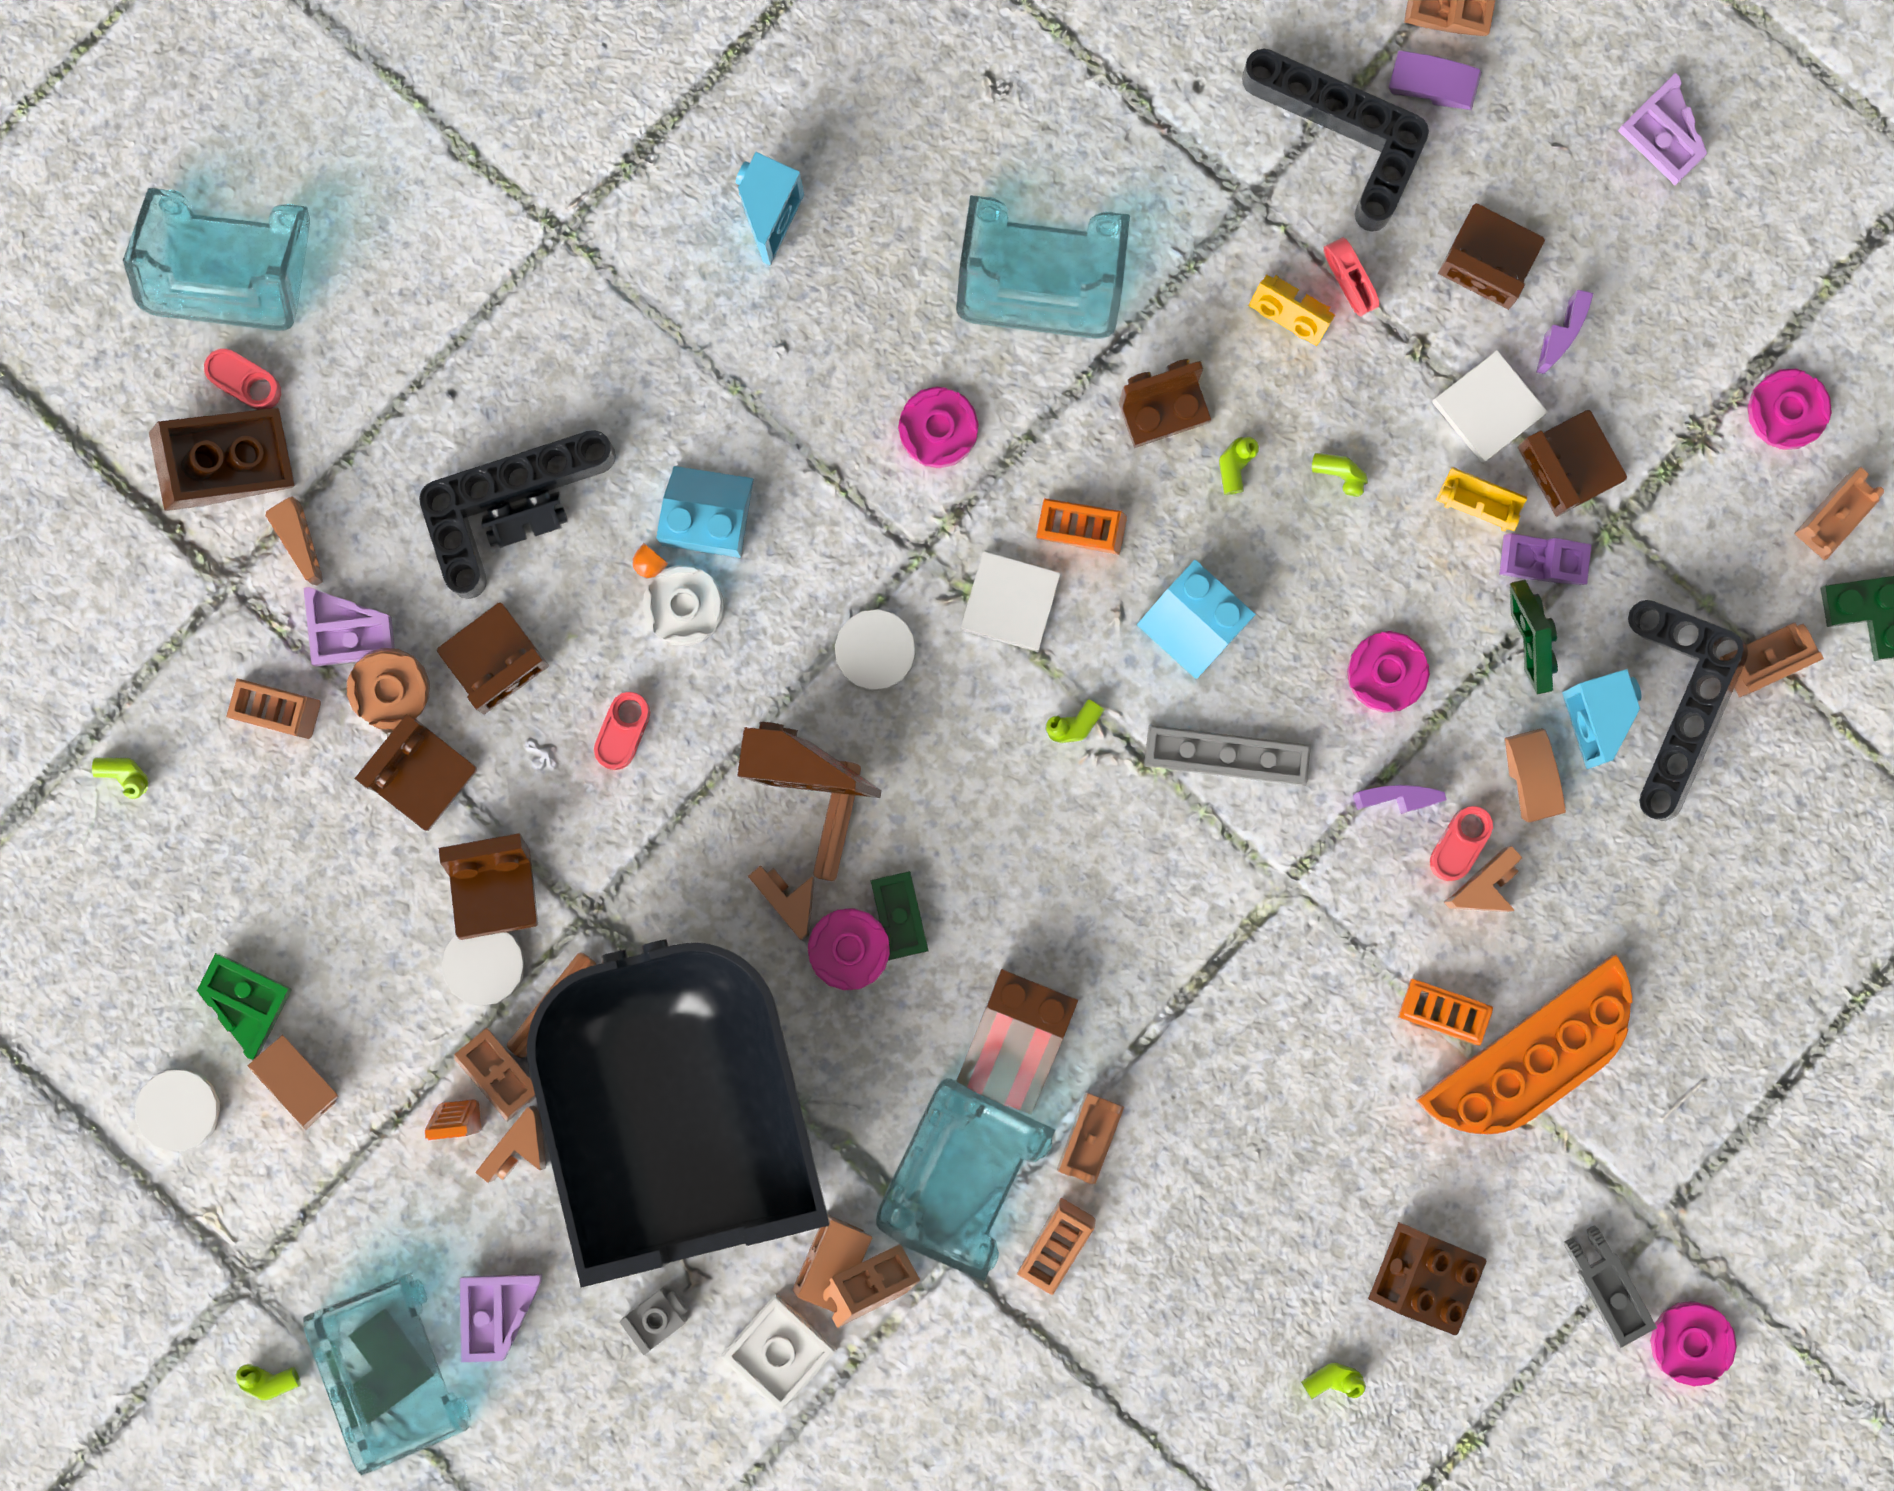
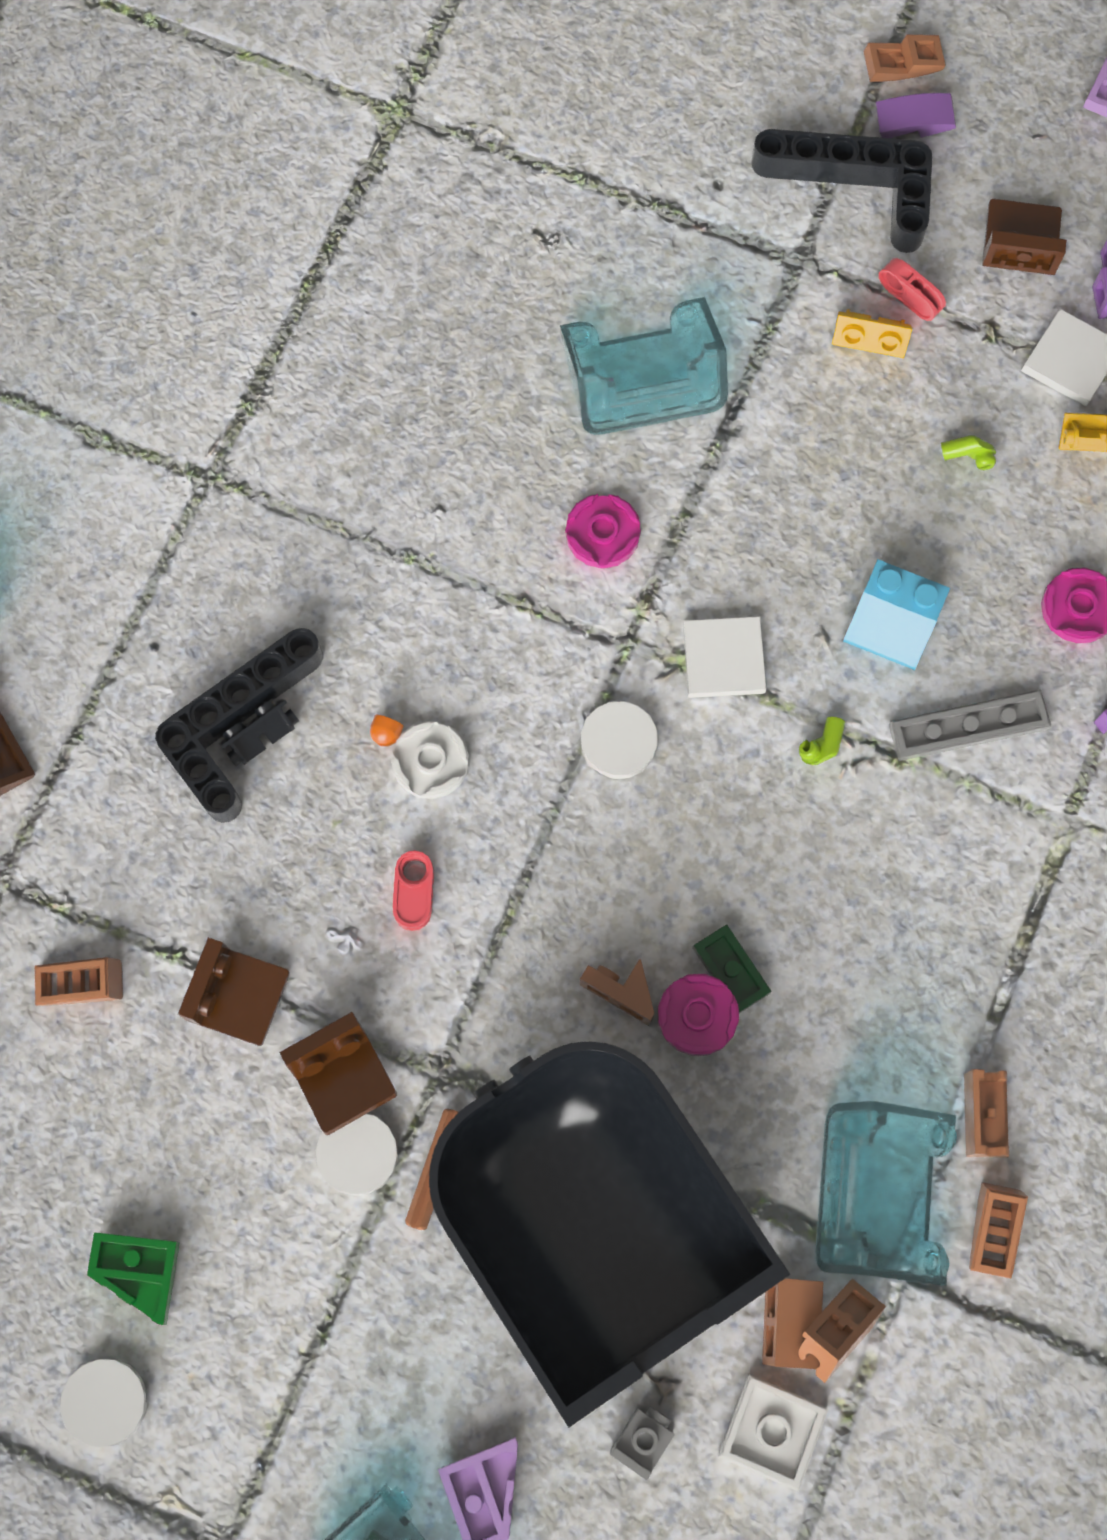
camera: 20 degrees left, 10 degrees down
nougat hinge [247,1035,339,1130] -> none
nougat slope [265,496,323,586] -> none
lavender wing [304,587,395,667] -> none
nougat tile [347,648,430,730] -> none
orange slope [425,1099,482,1140] -> none
reddish brown bracket [437,603,549,715] -> none
nougat hinge [454,1028,536,1122] -> none
nougat slope [475,1105,546,1183] -> none
medium azure slope [656,466,754,558] -> none
medium azure slope [736,152,804,266] -> none
reddish brown slope [737,722,882,798] -> none
nougat axle [813,761,861,881] -> none
slope [955,969,1078,1115] -> none
orange slope [1036,498,1127,555] -> none
reddish brown bracket [1119,359,1211,448] -> none
lime arm [1219,437,1259,495] -> none

